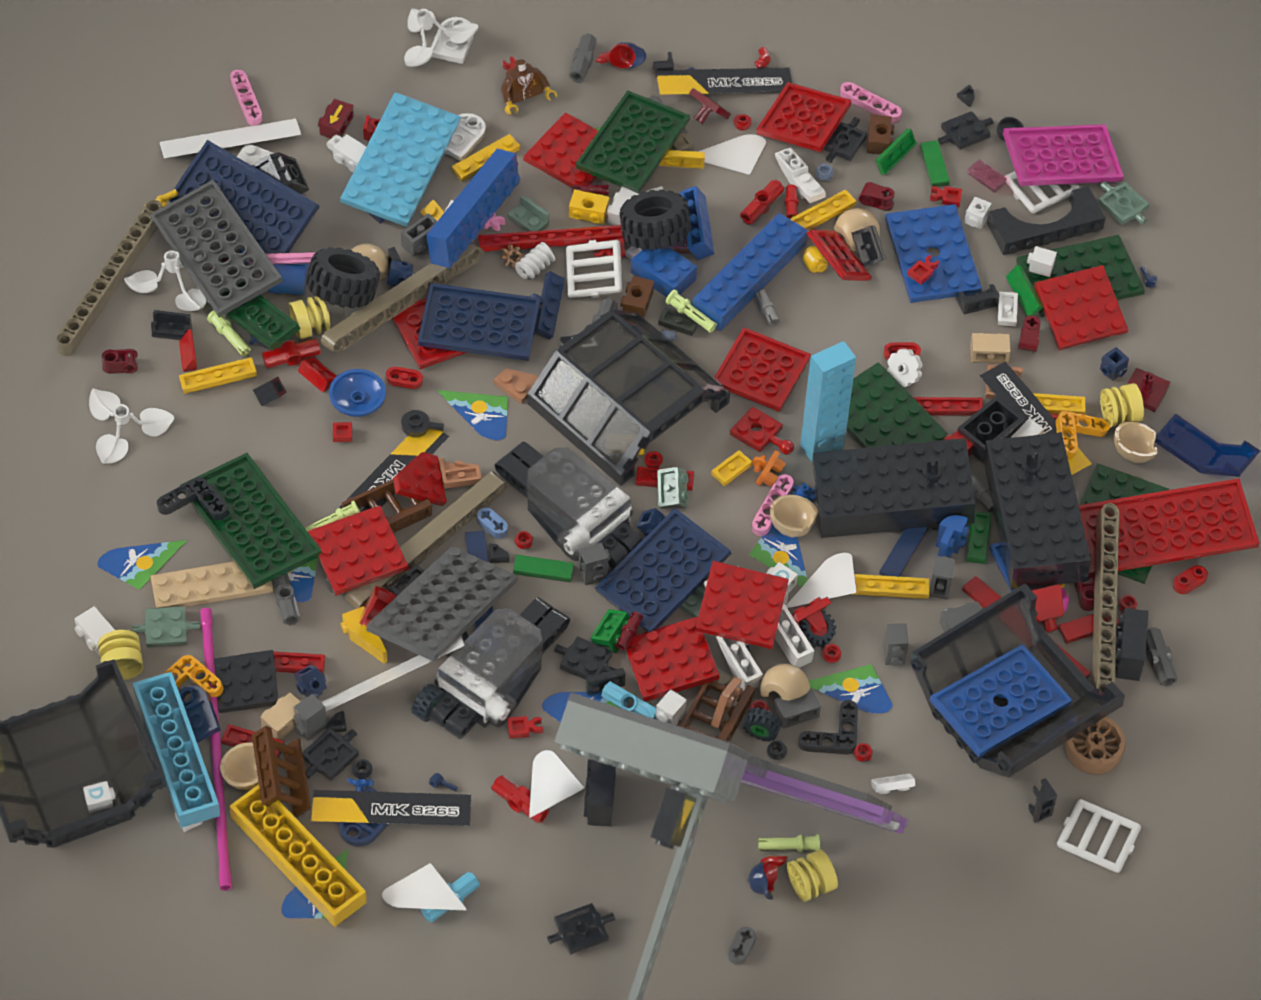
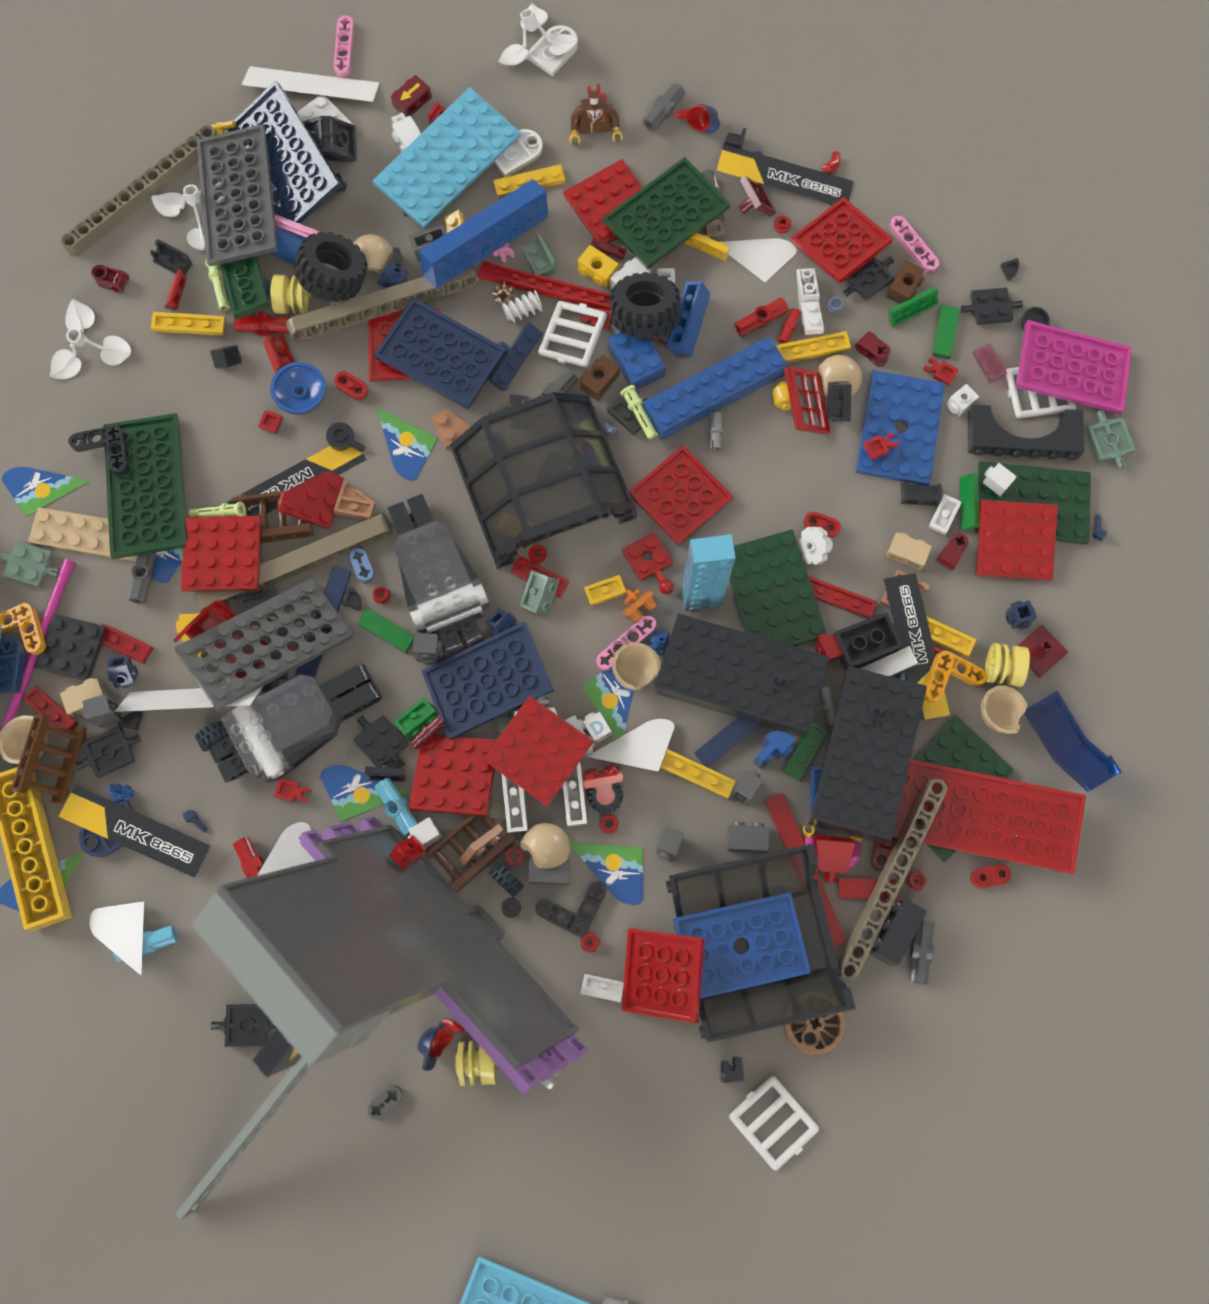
camera: 25 degrees right, 20 degrees up
black plate [352,759,373,779] -> none
none -> red brick [389,835,426,870]
none -> red plate [622,928,705,1023]

